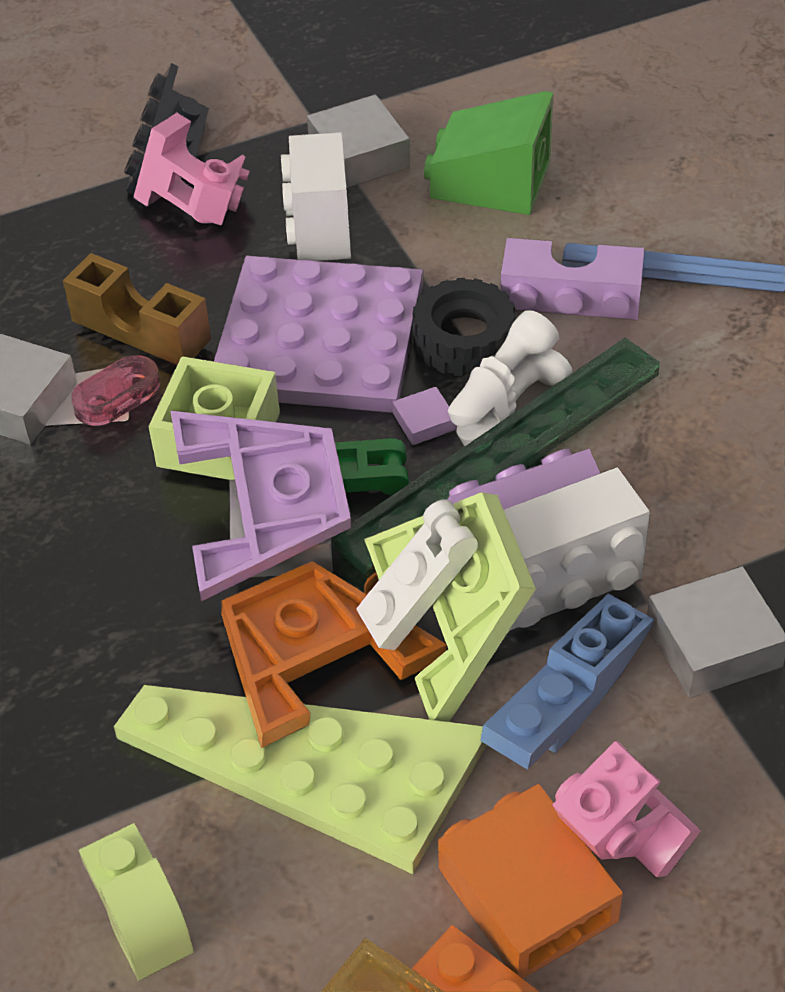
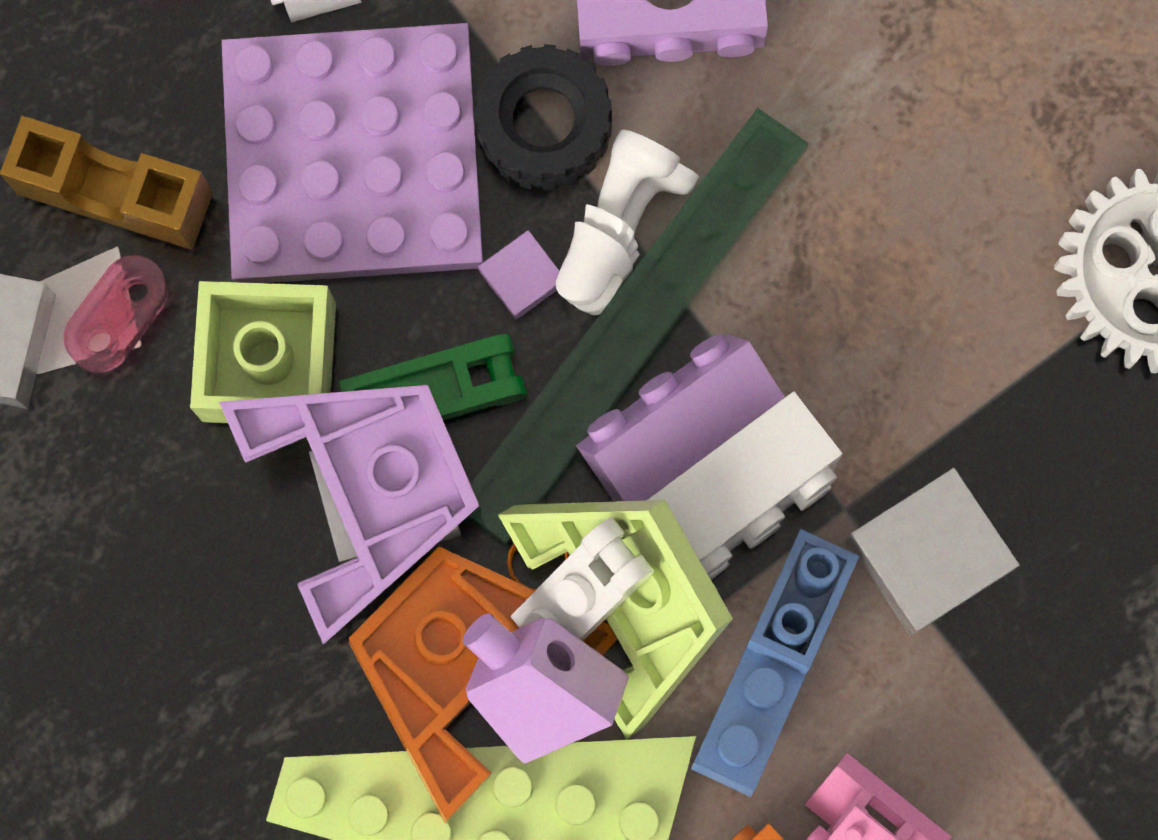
camera: 10 degrees left, 30 degrees up
none -> lavender torso [463,613,629,764]

